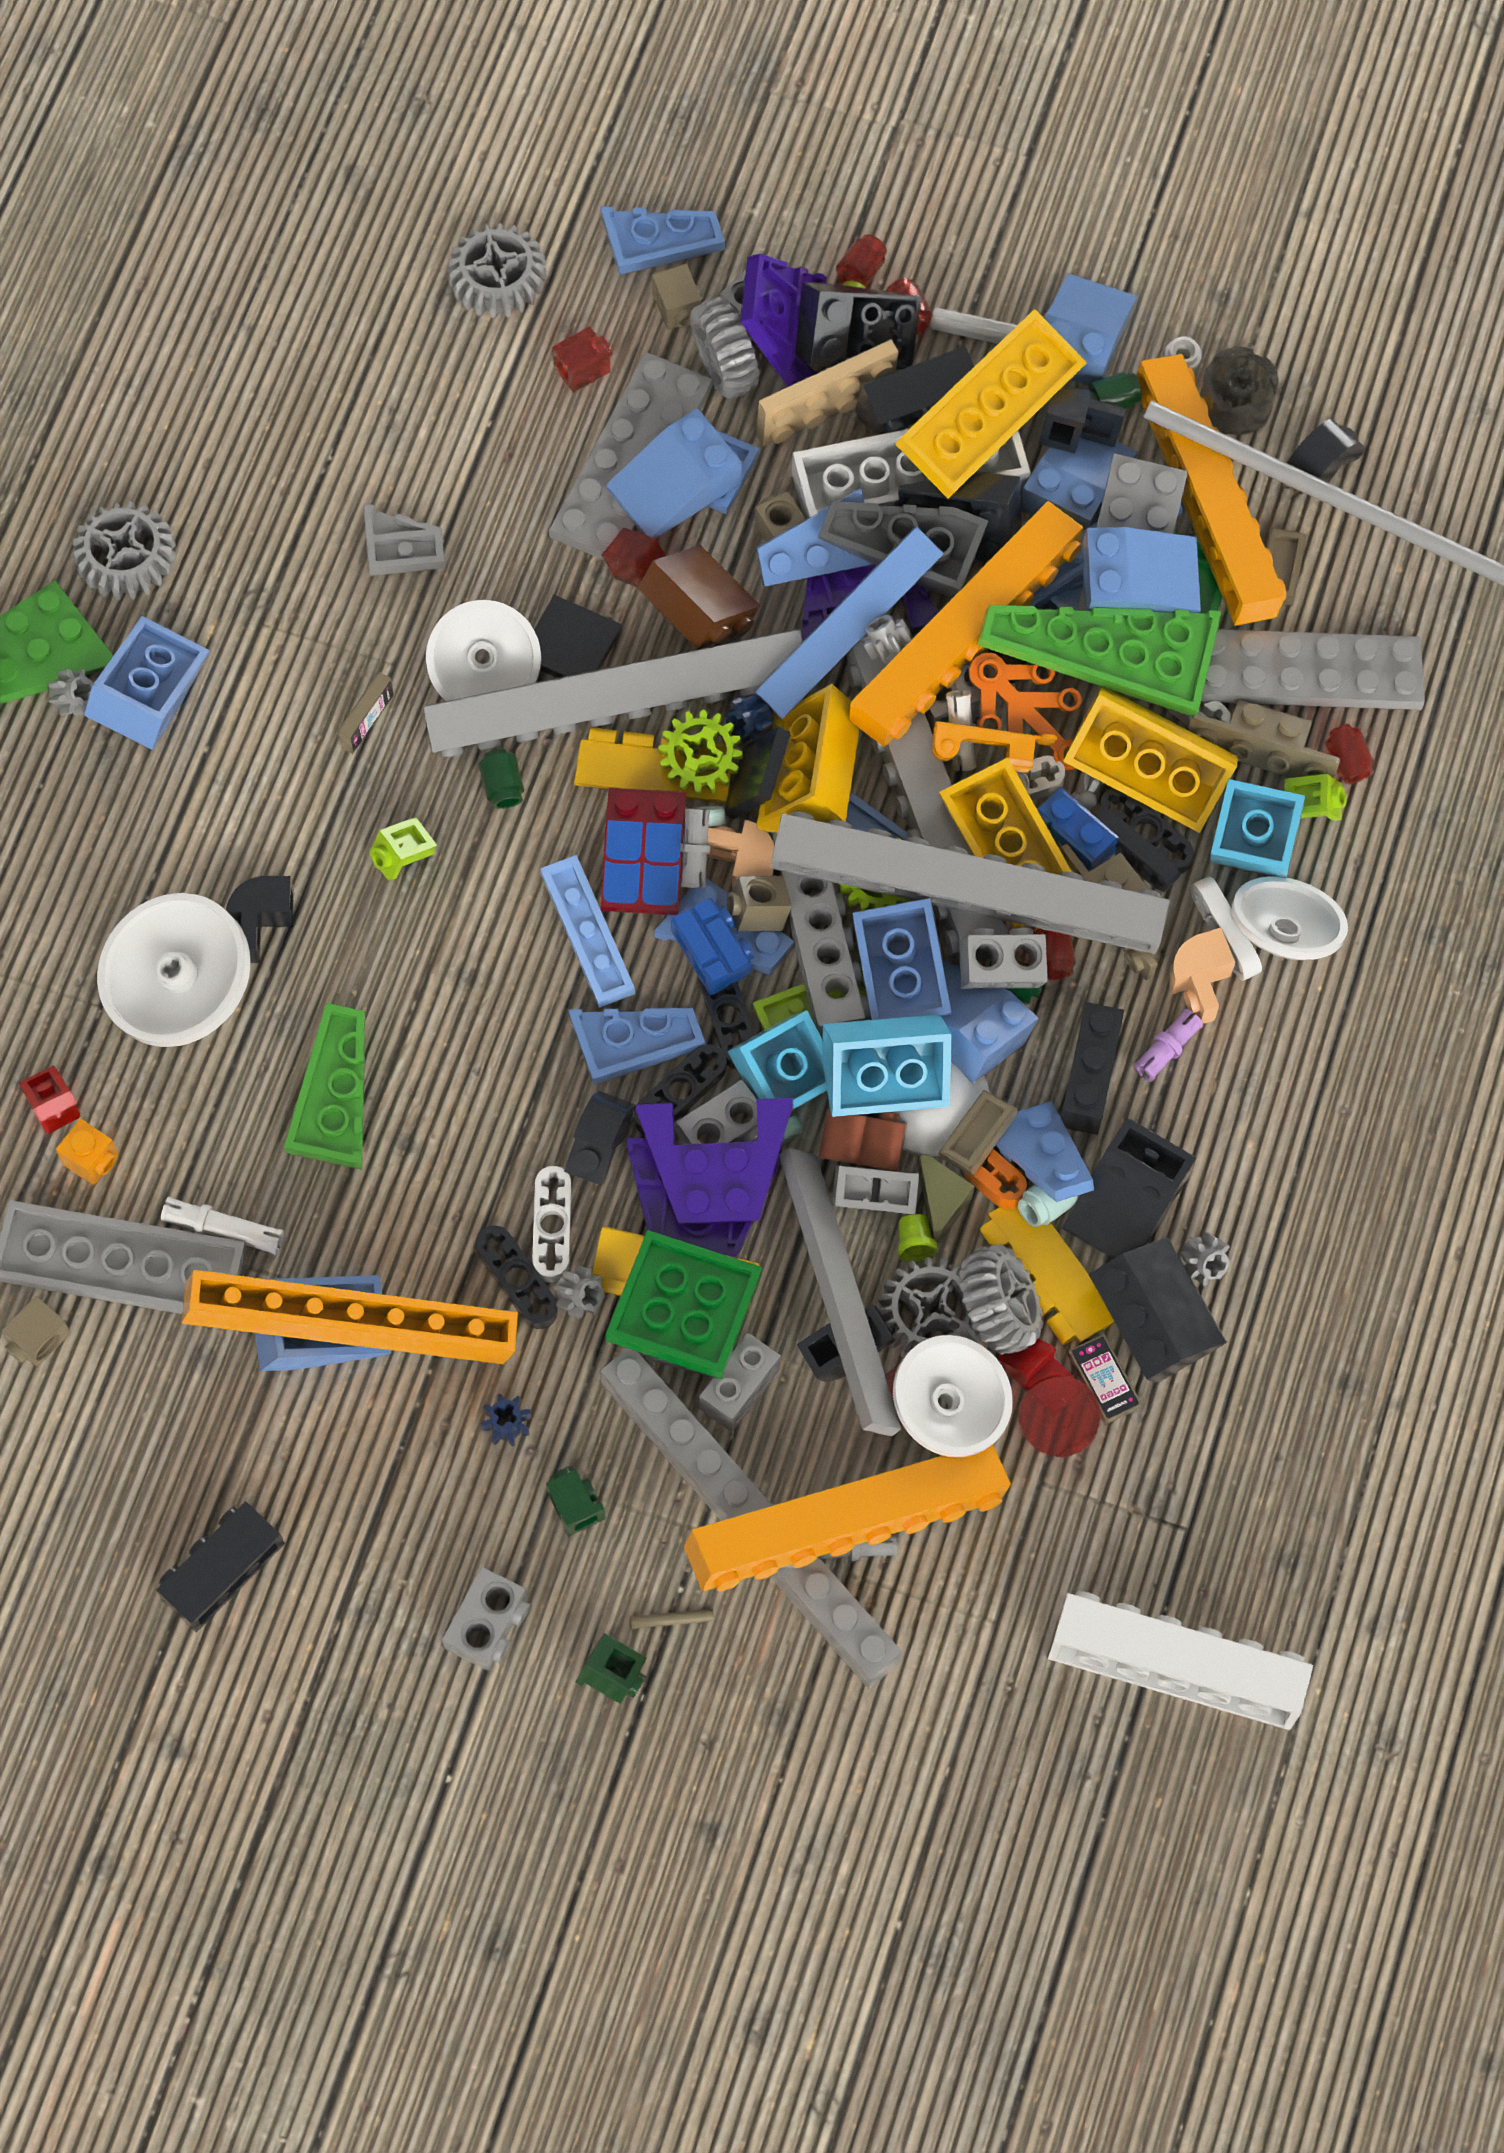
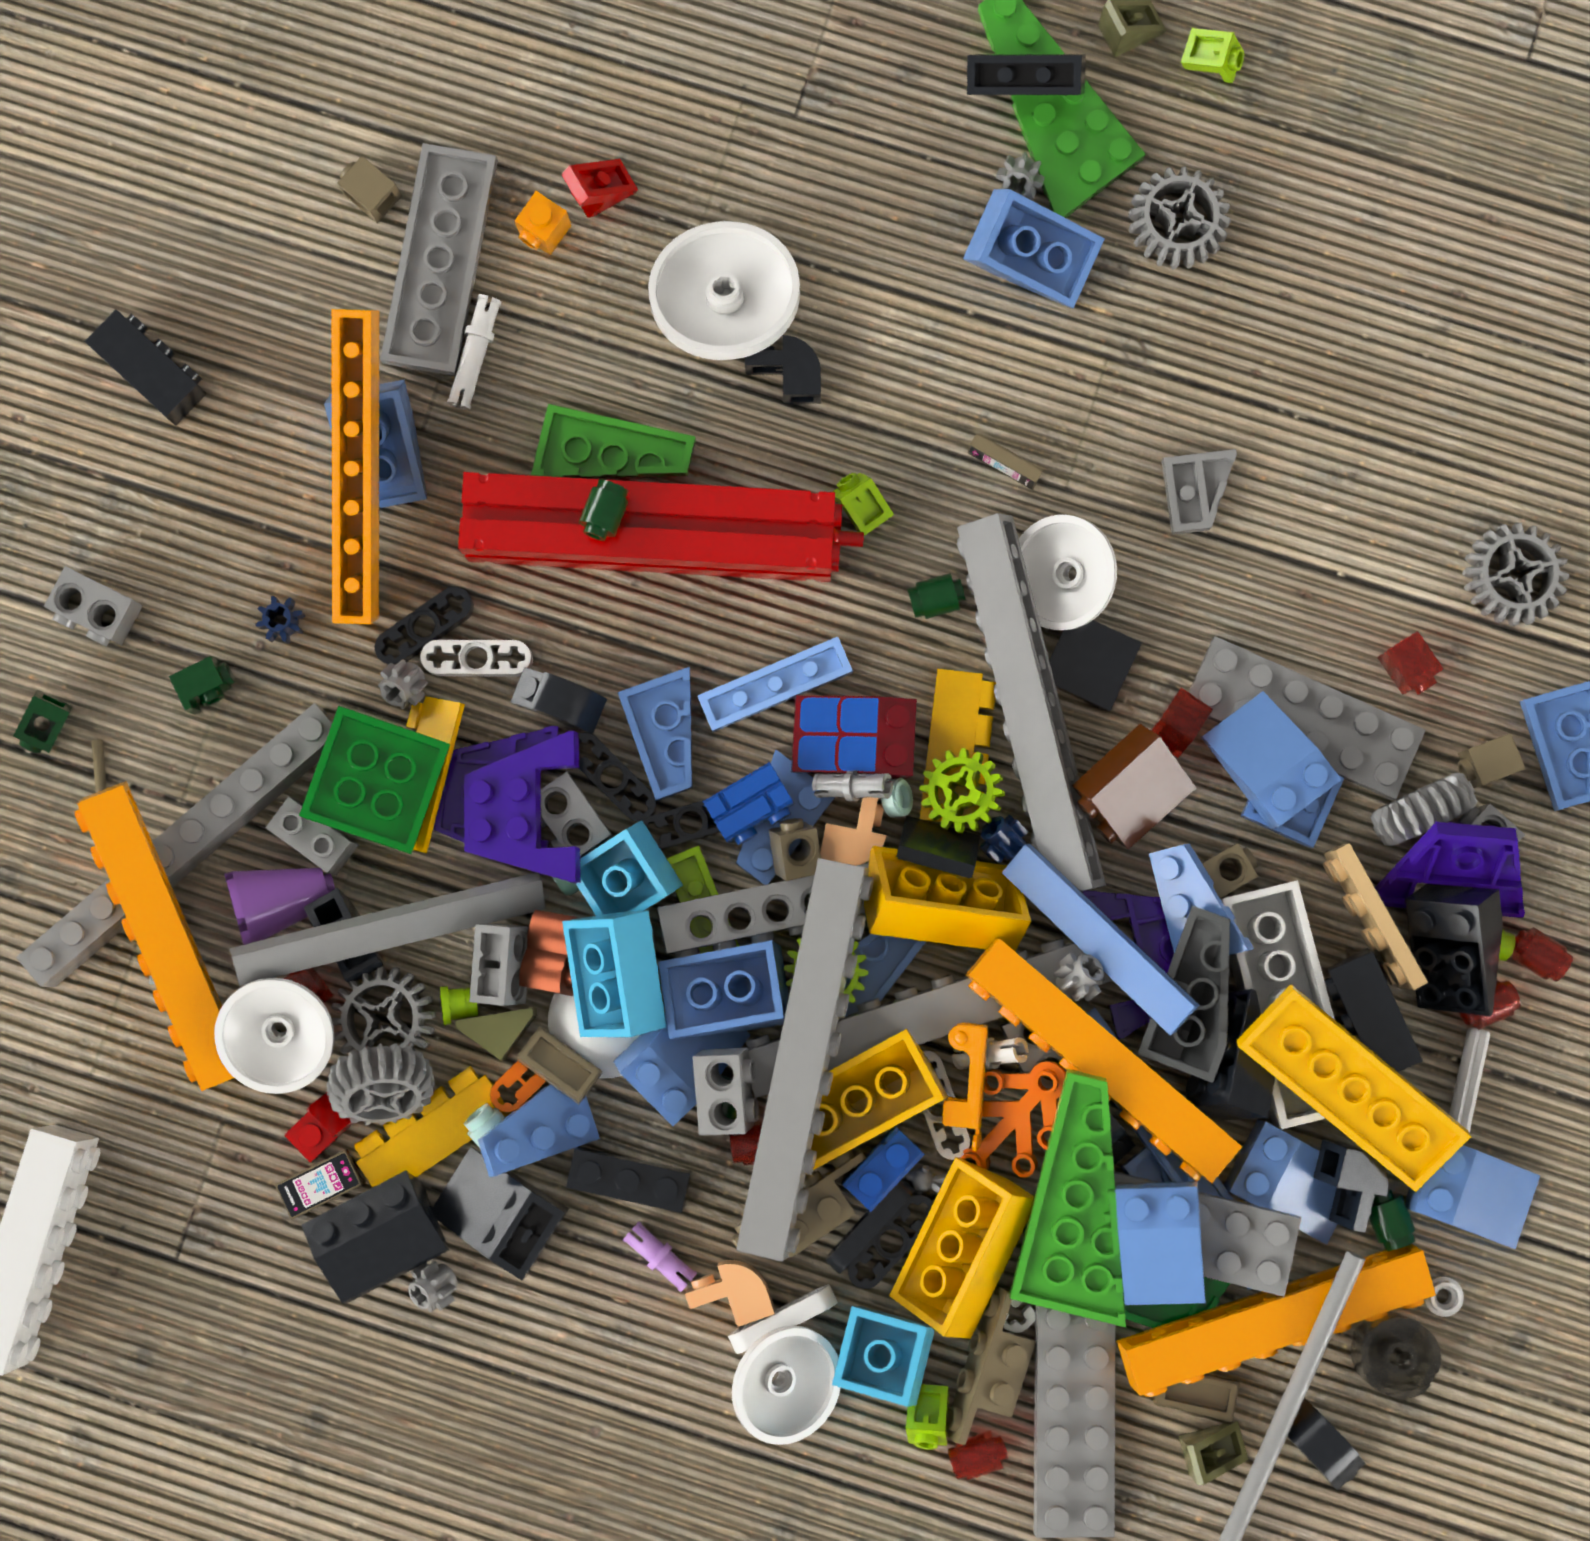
camera: 95 degrees right, 15 degrees up
clear red tile [1019,1375,1101,1457] -> none
none -> medium lavender cone [224,868,335,945]
none -> red brick [458,472,864,582]
none -> dark green brick [579,479,628,541]
none -> olive slope [1179,1421,1249,1485]

